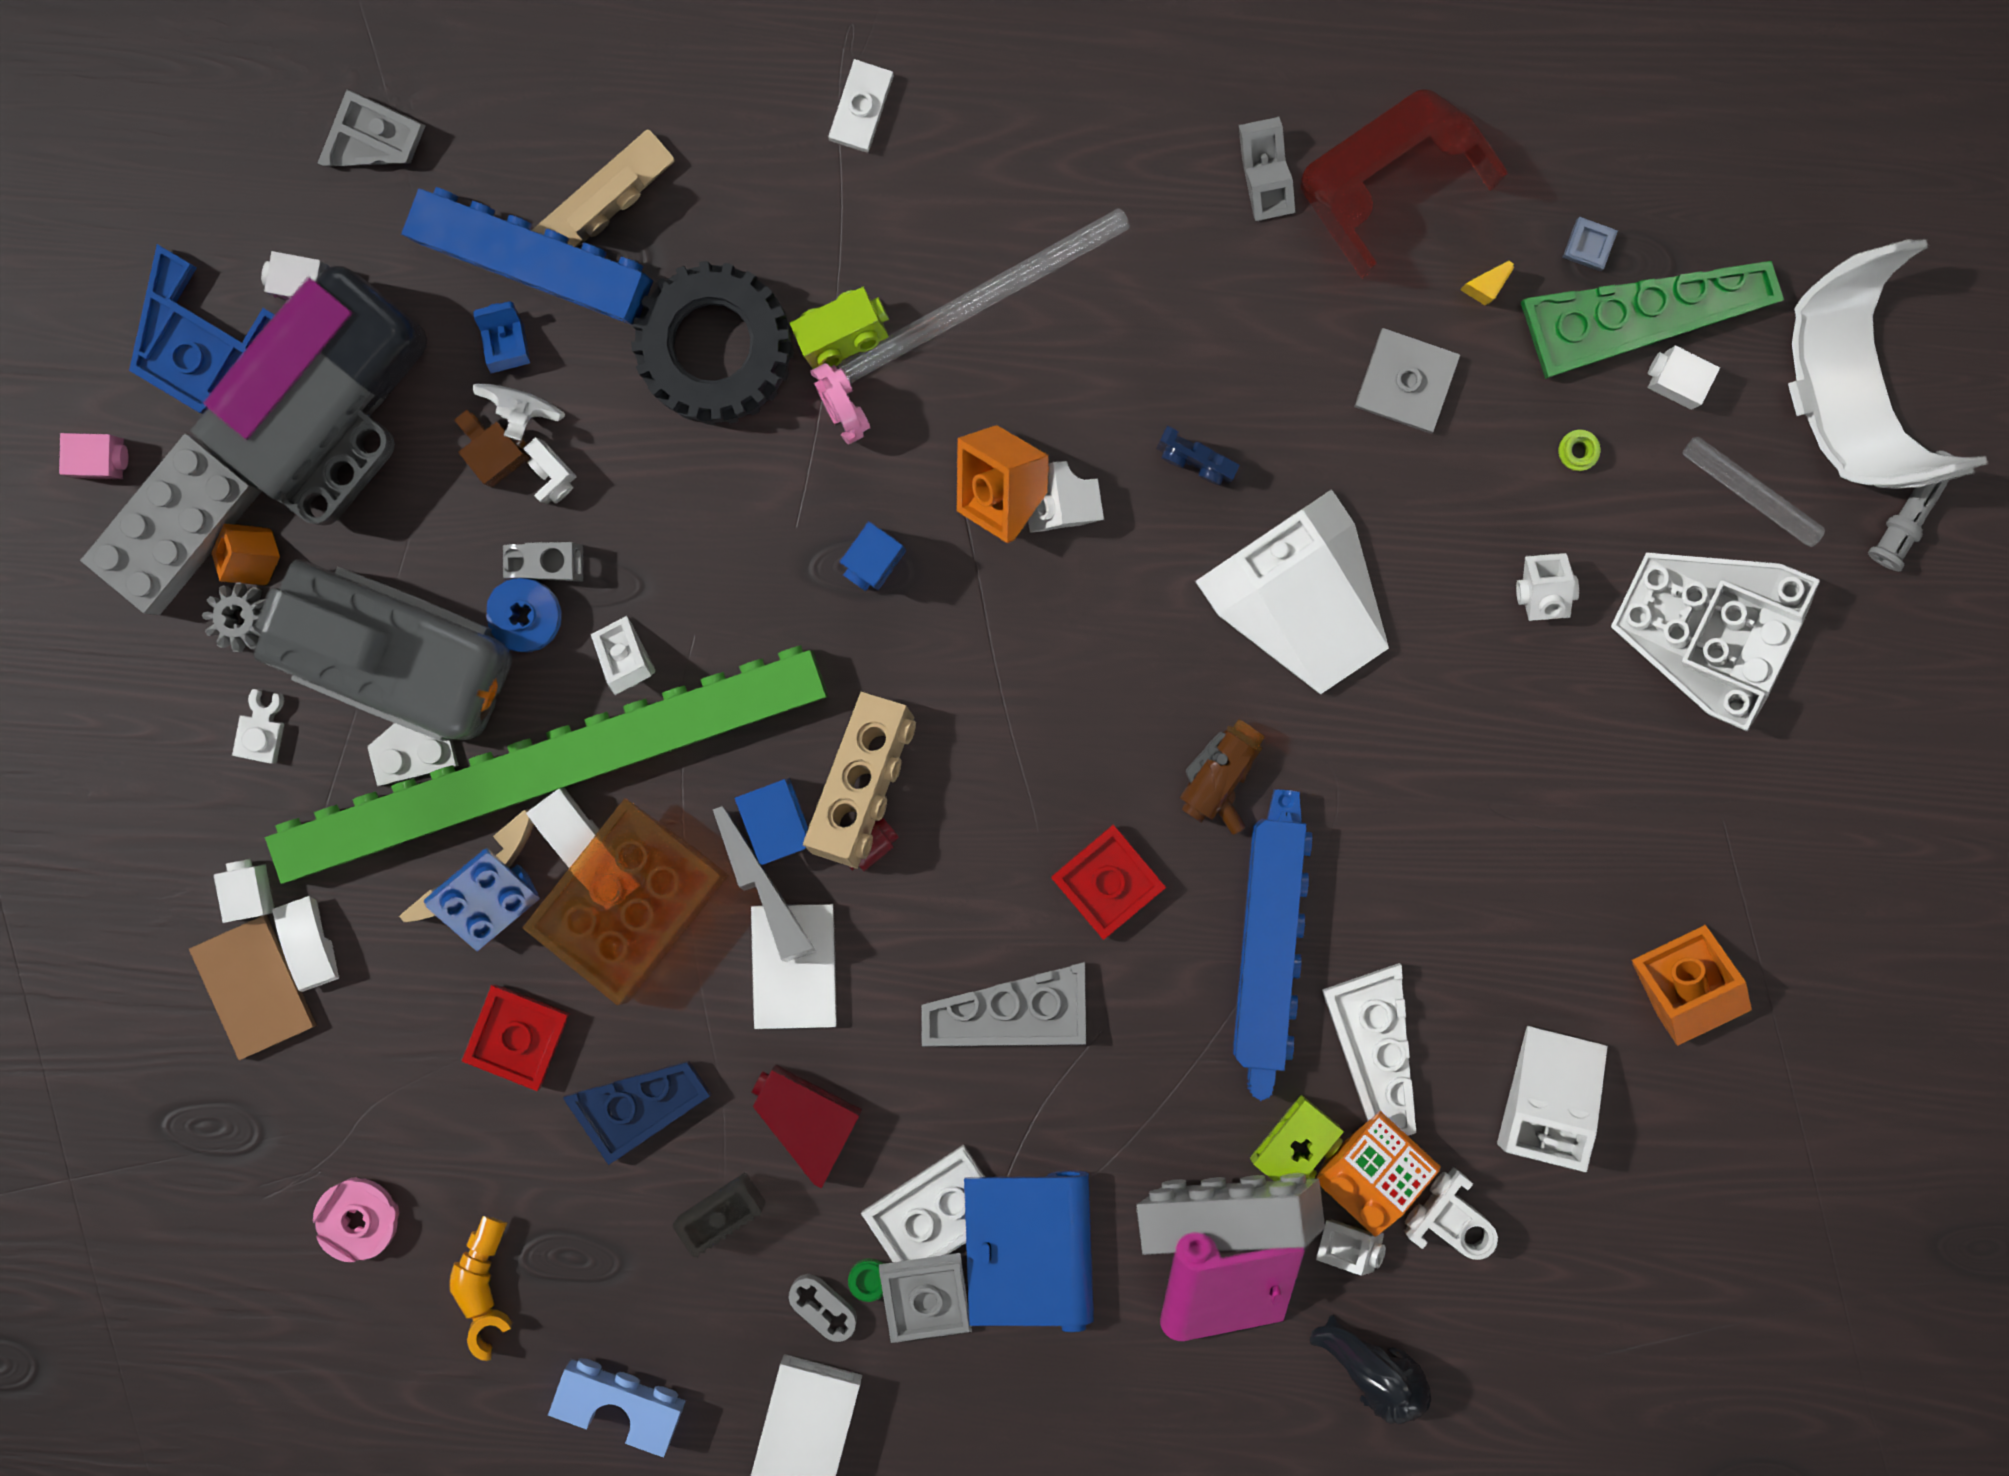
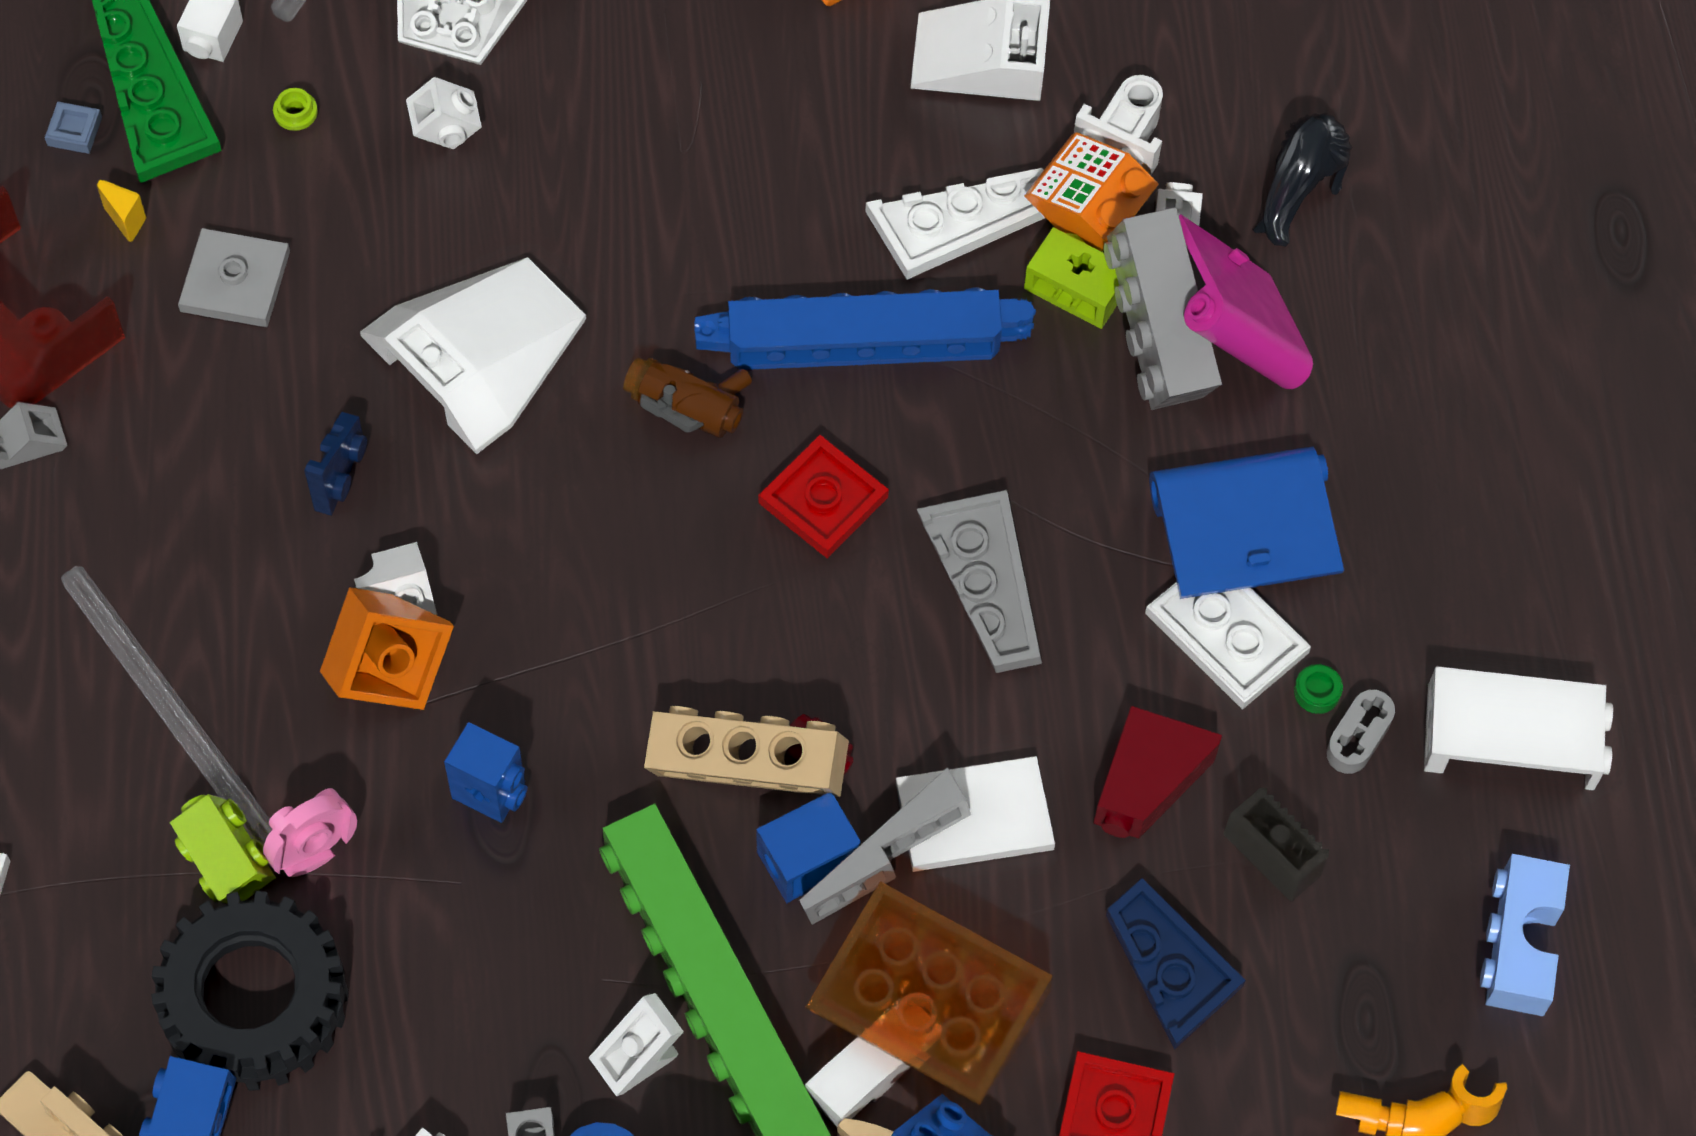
camera: 100 degrees left, 25 degrees down
light grey plate [879,1253,972,1343] -> none

